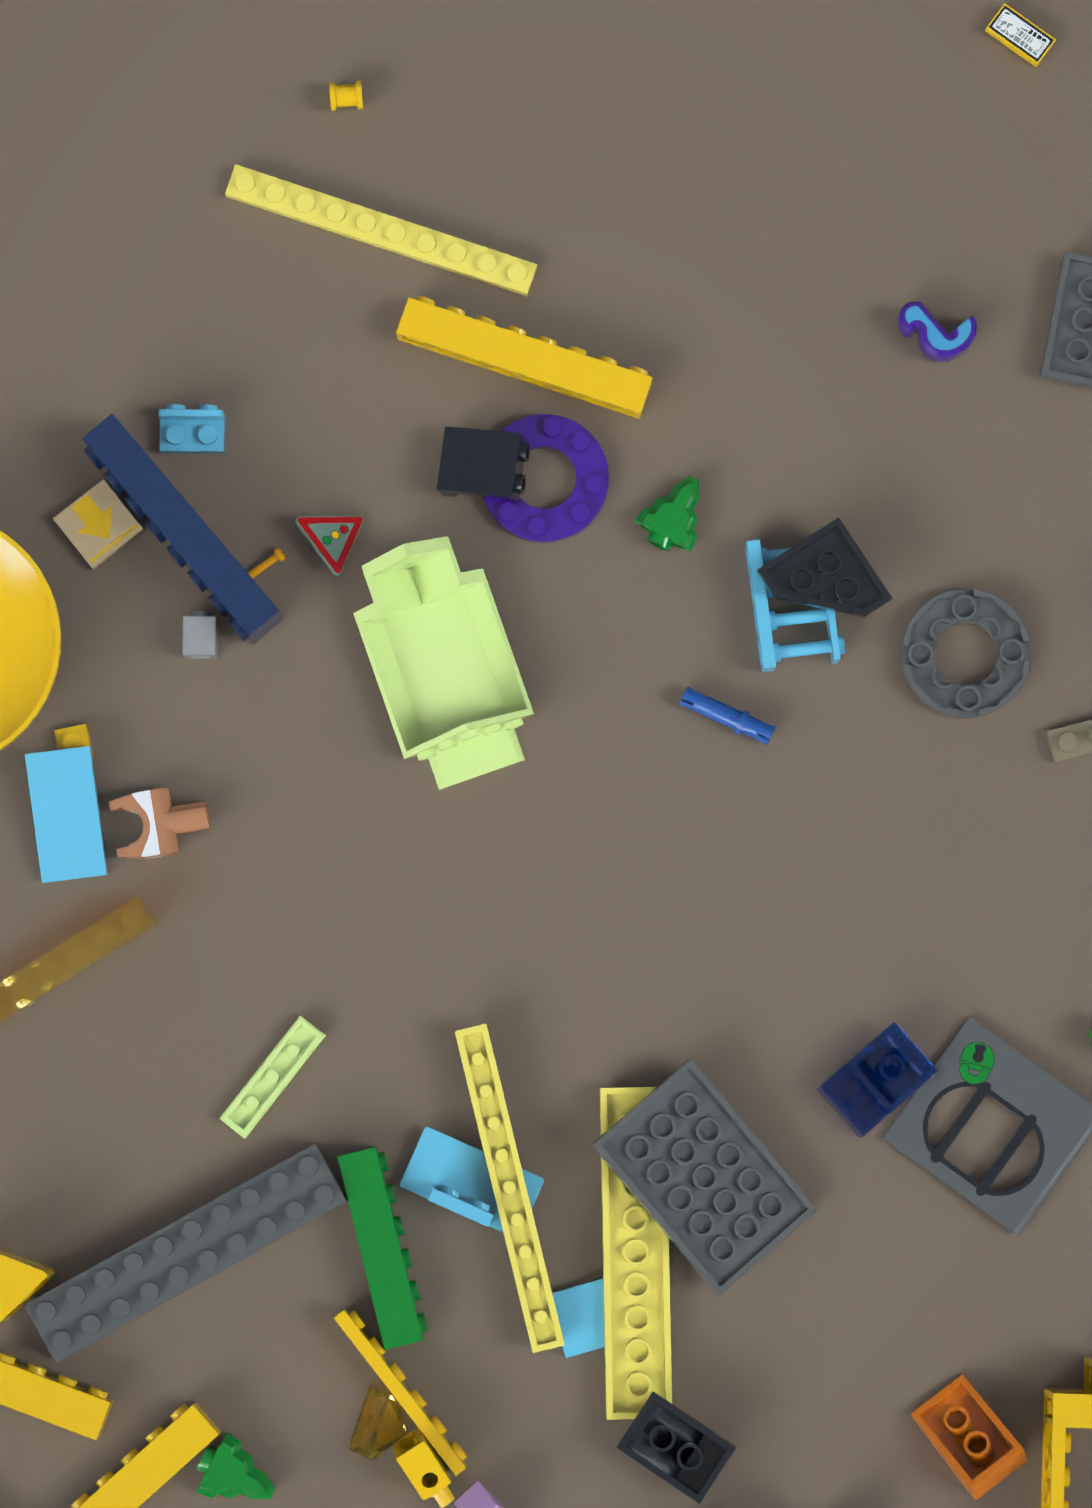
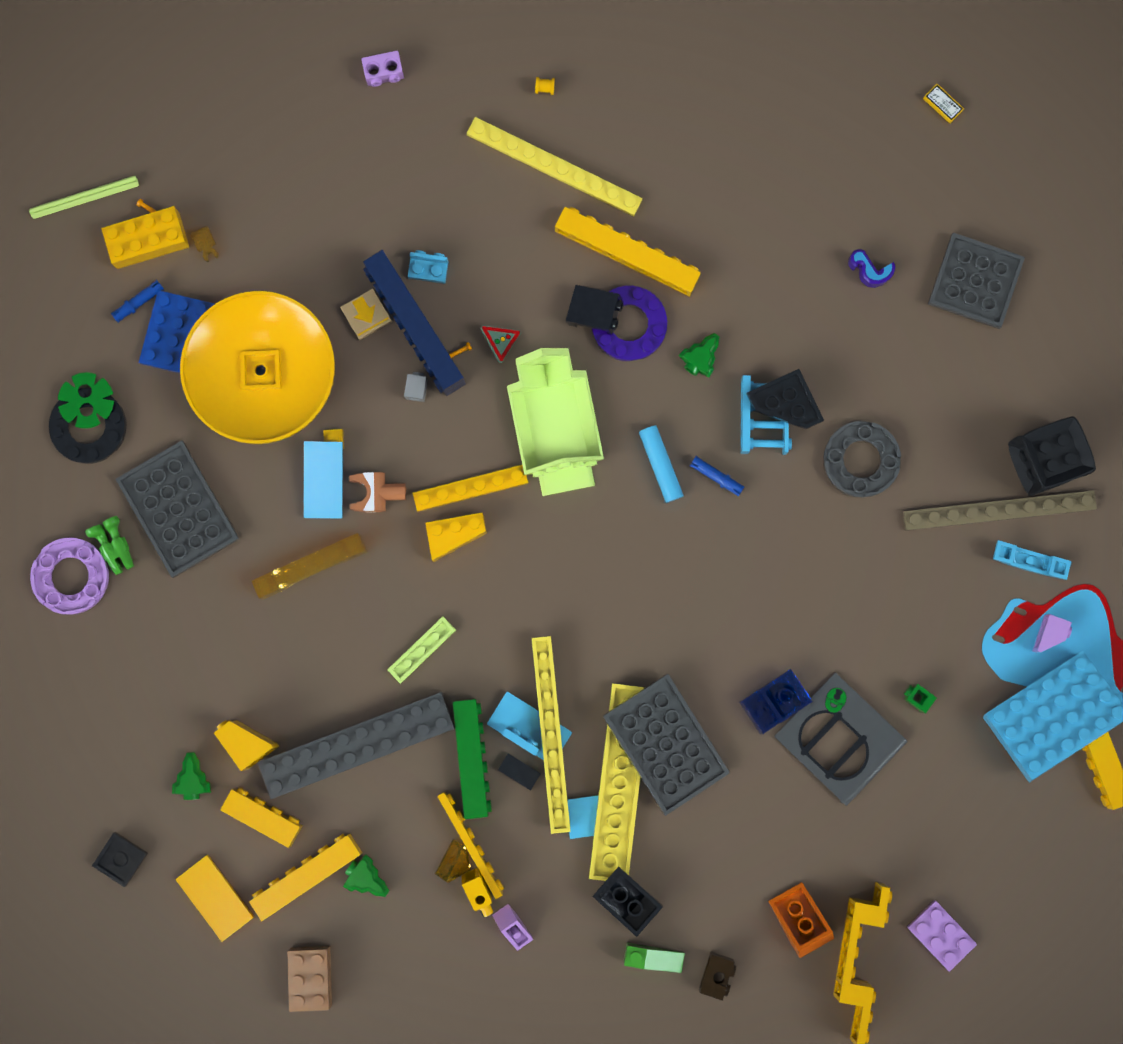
camera: 15 degrees right, 0 degrees up
none -> lavender brick [361,51,404,87]
none -> yellow plate [413,465,528,512]
none -> yellow wedge [425,513,487,562]
none -> black tile [498,753,541,791]
none -> medium azure brick [639,425,684,503]

